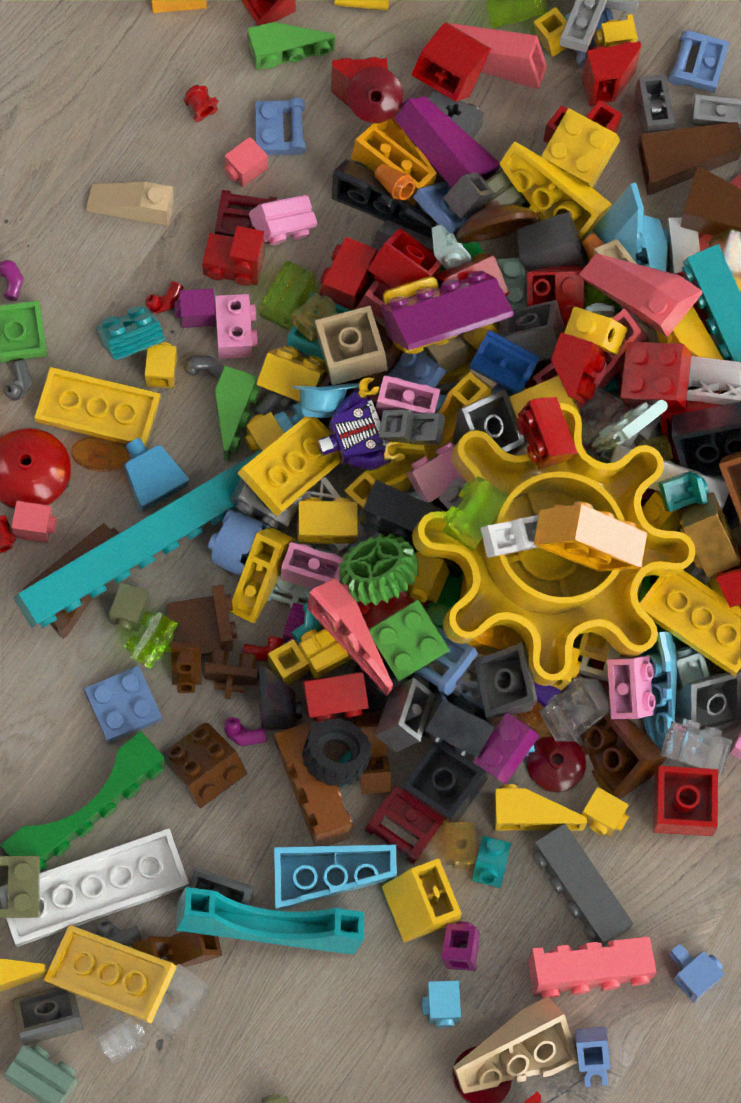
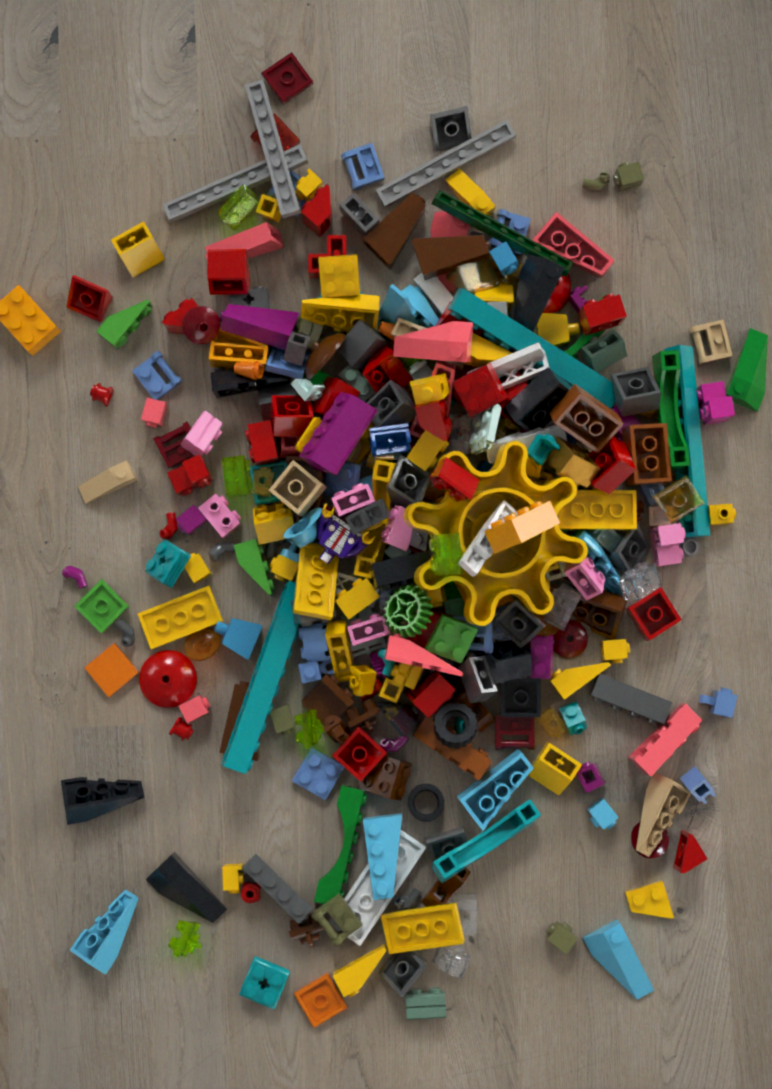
camera: 30 degrees left, 15 degrees up
none -> medium blue brick [298,660,334,683]
none -> red slope [332,726,387,782]
none -> yellow brick [349,665,377,697]
none -> medium azure wedge [363,813,402,900]
none -> black tyre [408,783,445,822]

